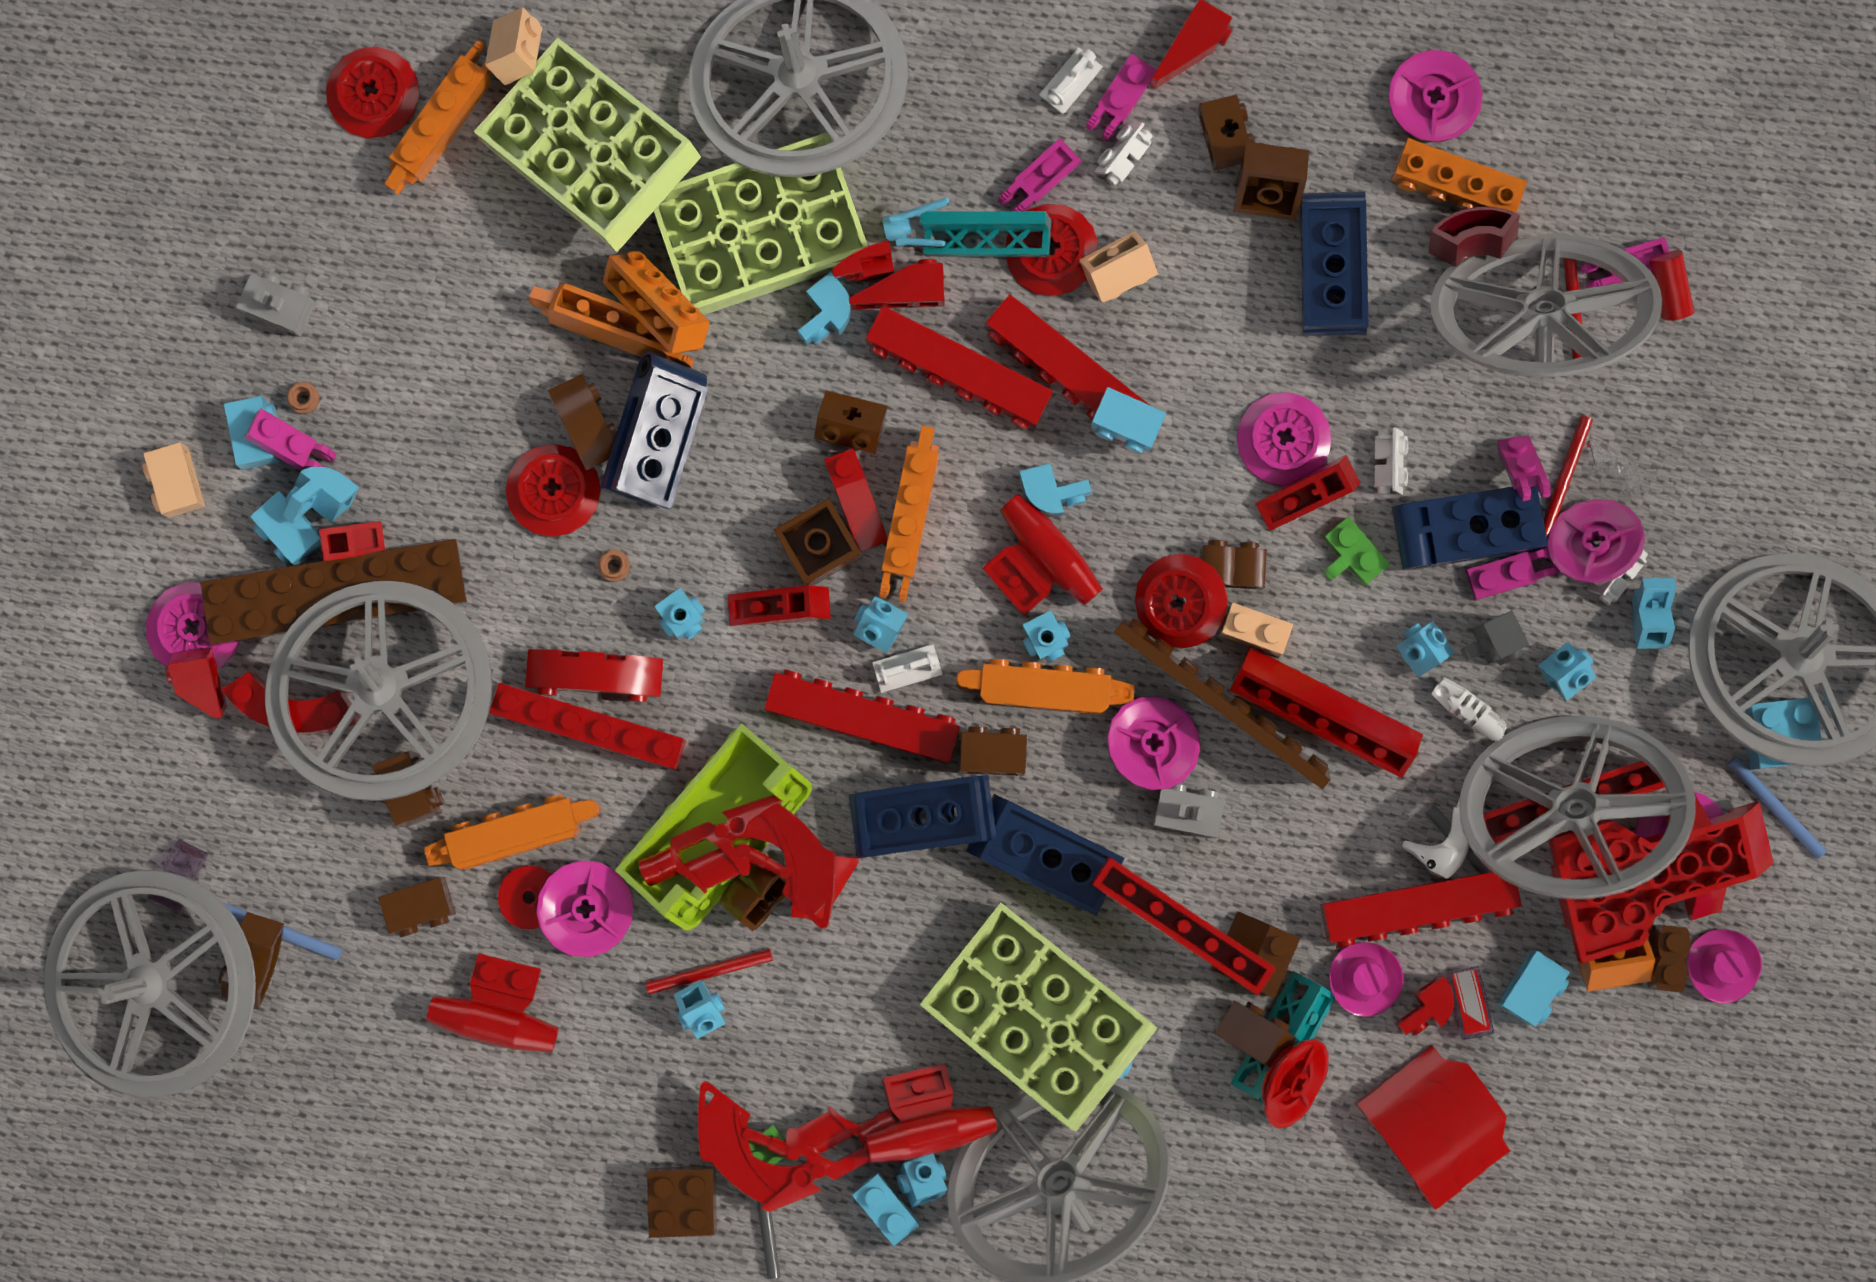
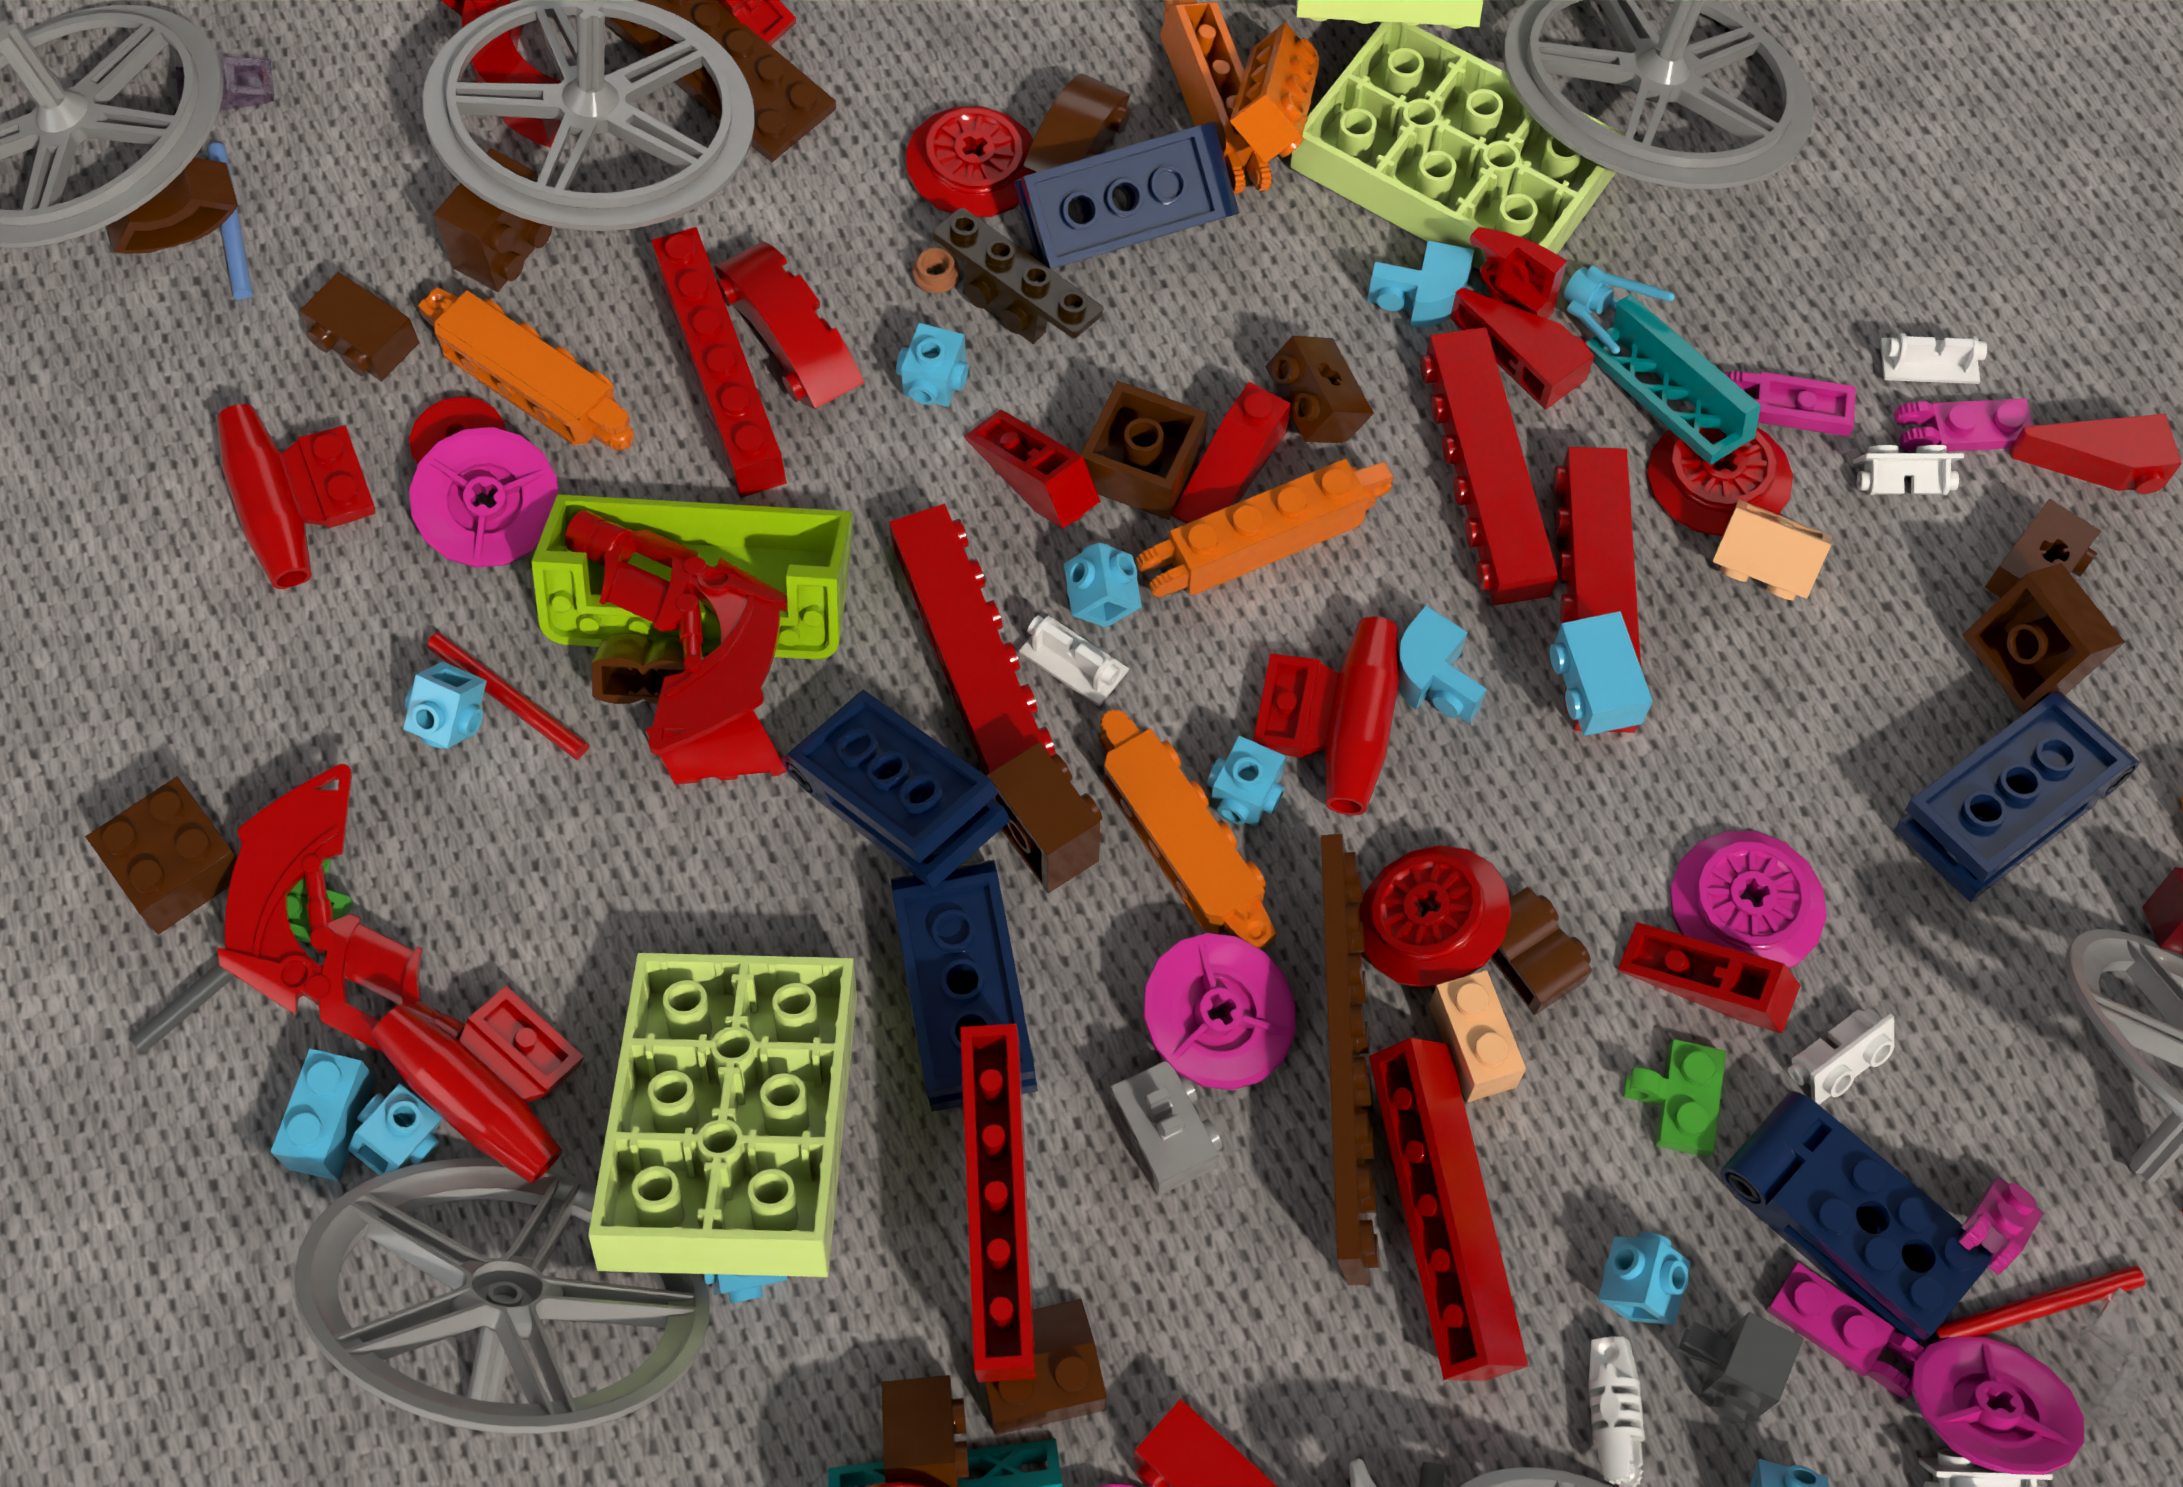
camera: 50 degrees right, 20 degrees down
none -> dark brown bracket [932,208,1104,344]

